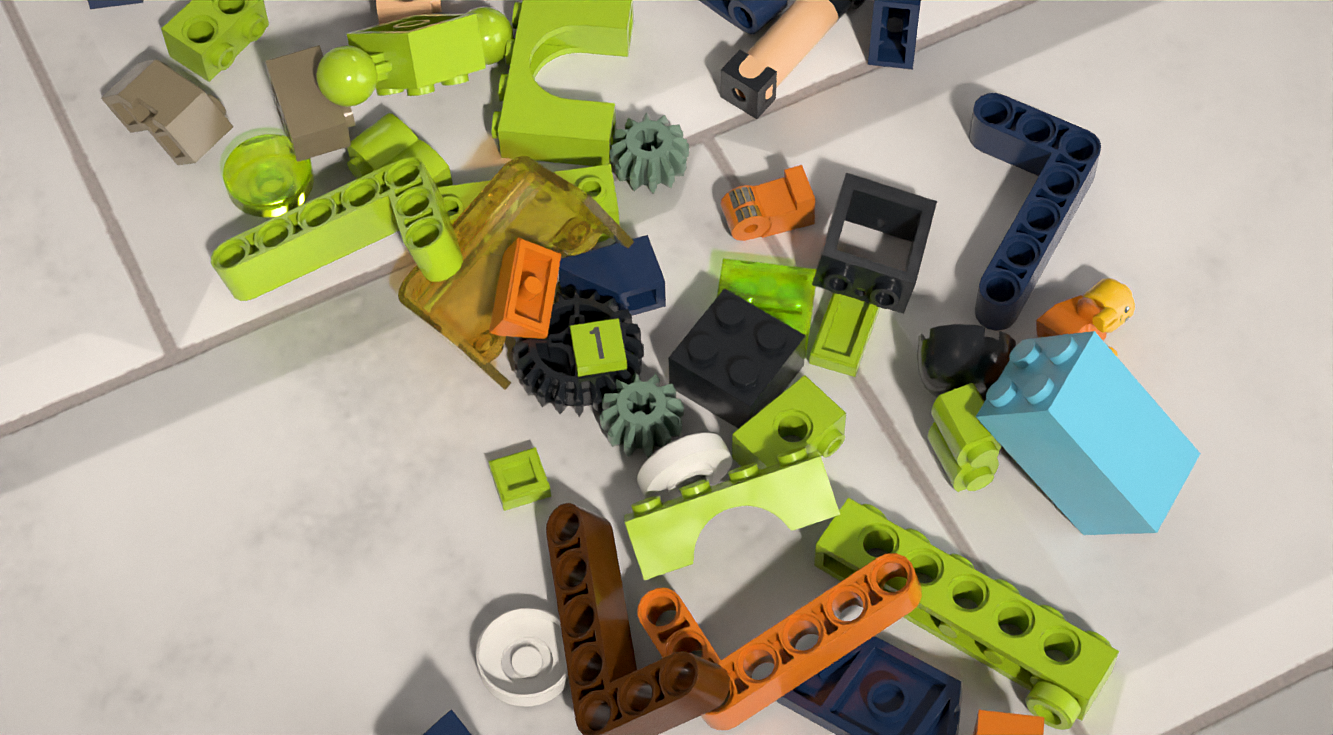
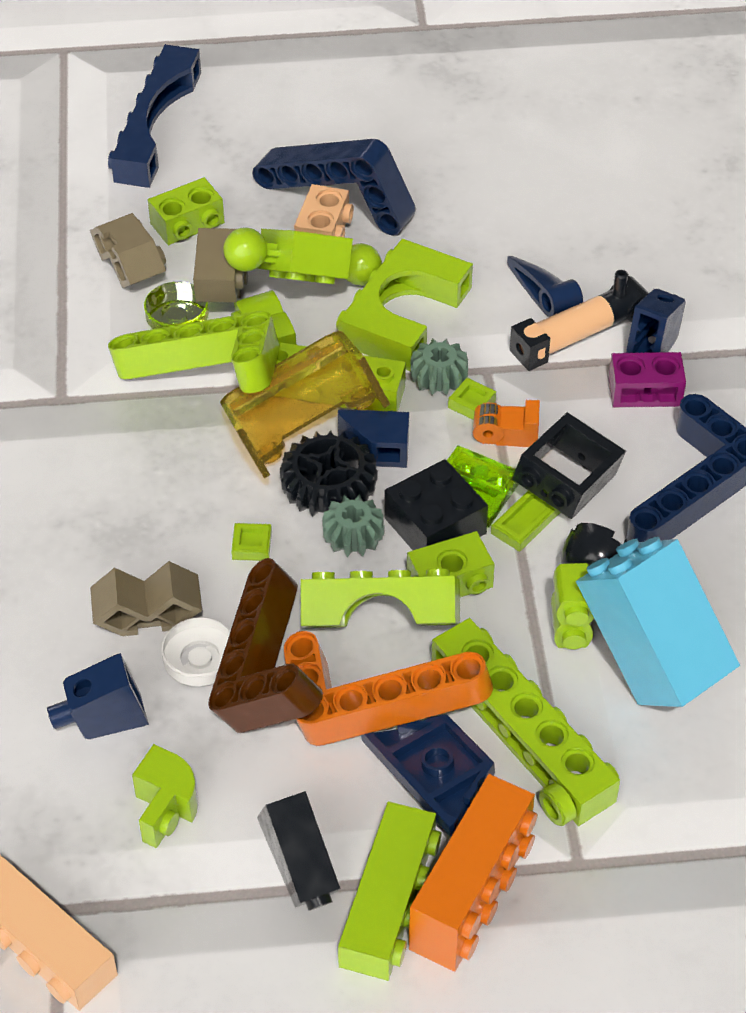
camera: 20 degrees right, 10 degrees down
orange slope [489,237,561,339] -> none
lime tile [570,318,627,377] -> none
white piece [637,432,732,502] -> none
piece [1036,278,1135,356] -> none
none -> dark tan brick [90,561,202,637]
none -> lime tile [448,378,497,420]
none -> magenta brick [609,352,686,408]

